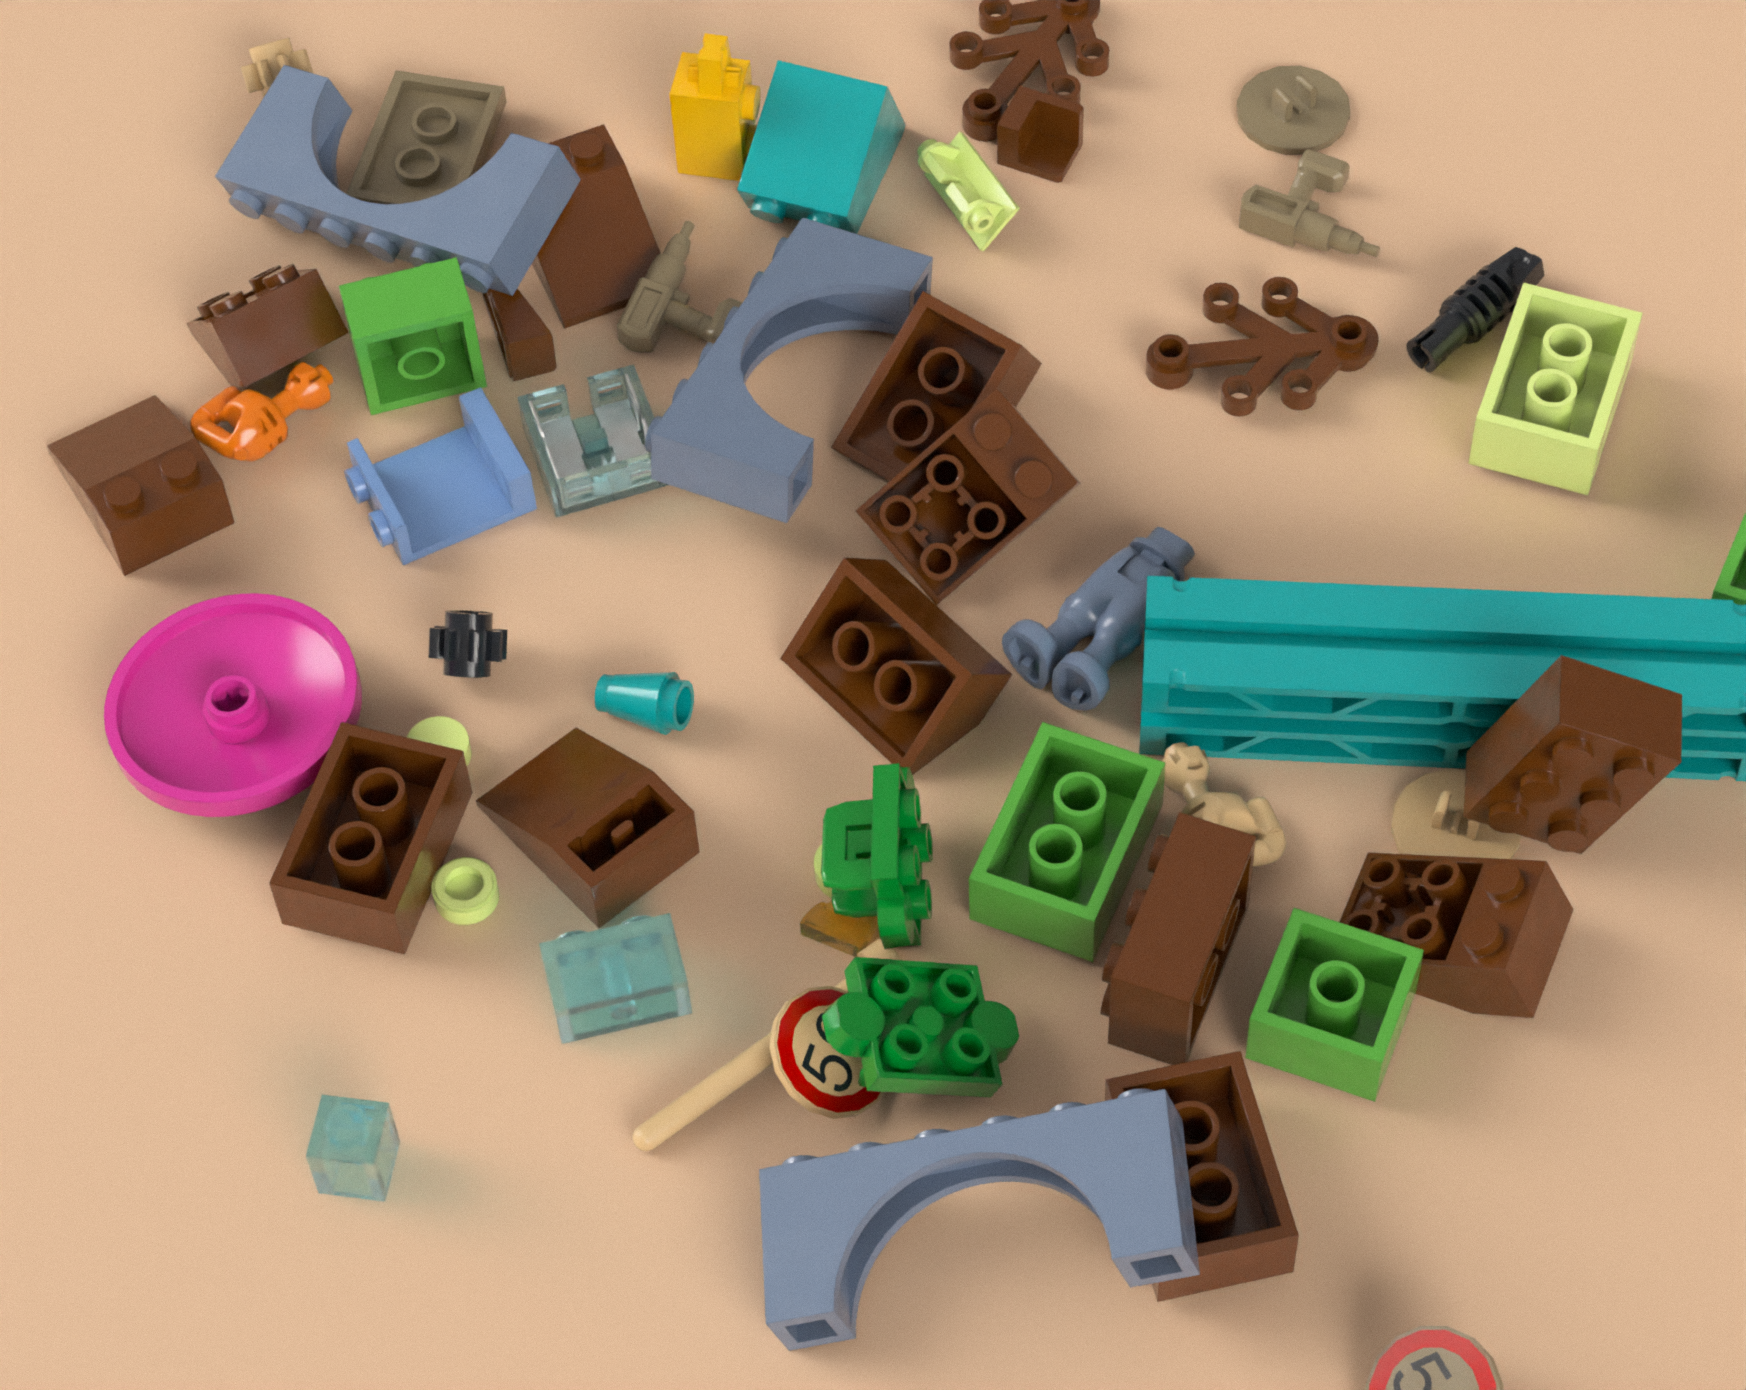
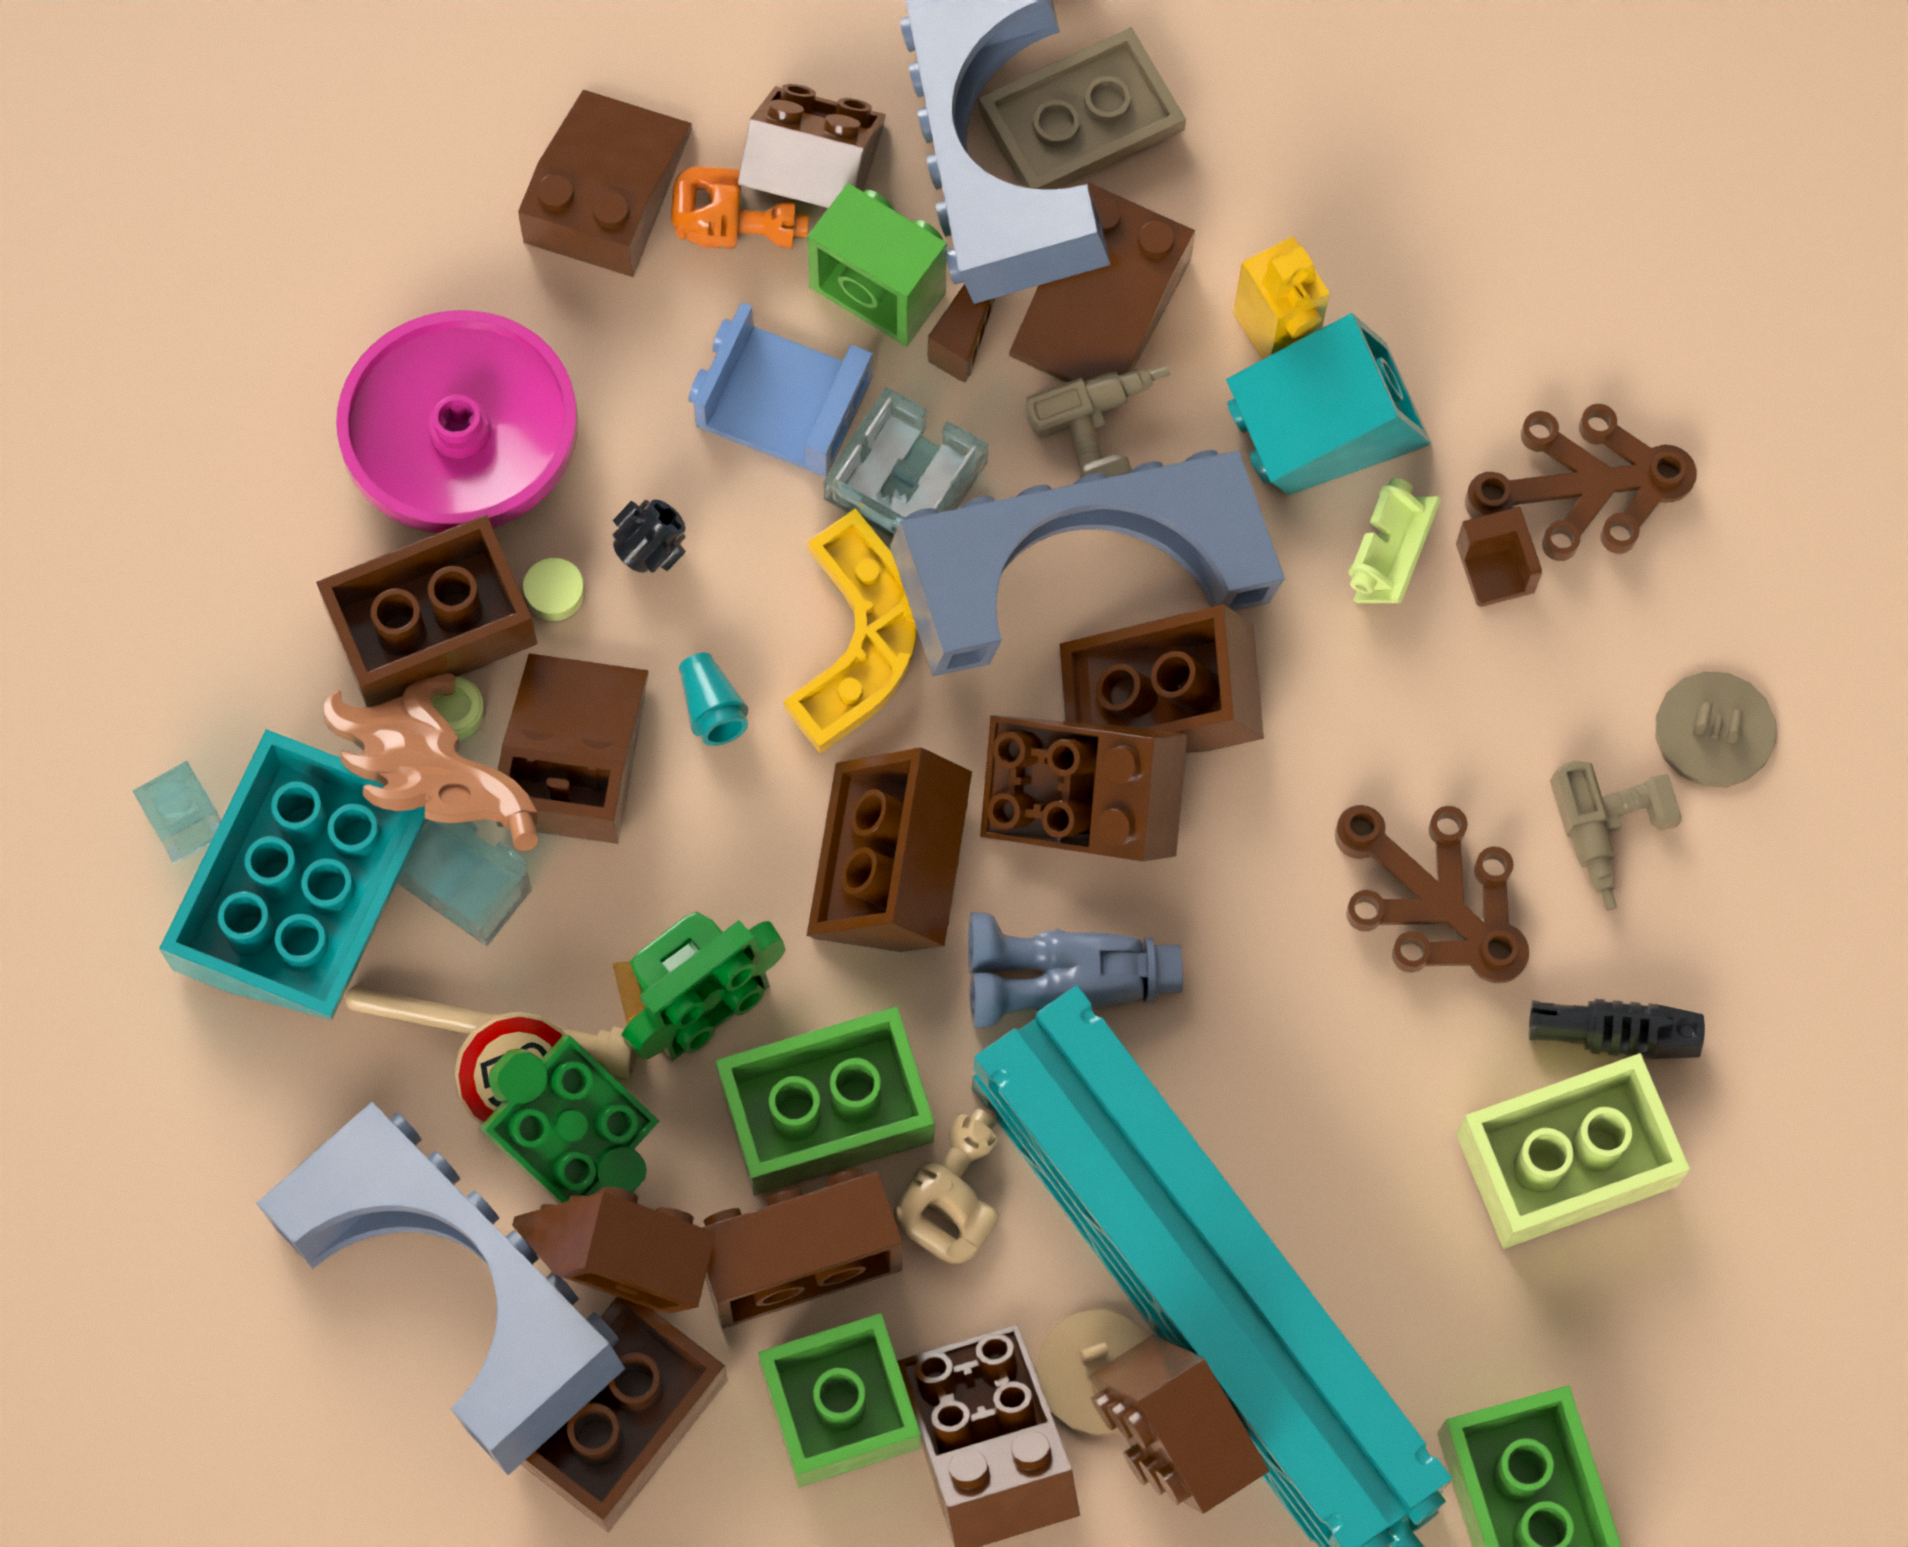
camera: 45 degrees right, 15 degrees up
none -> teal slope [159,729,427,1020]
none -> nougat piece [324,673,538,851]
none -> reddish brown slope [512,1187,716,1314]
none -> yellow plate [783,508,916,754]

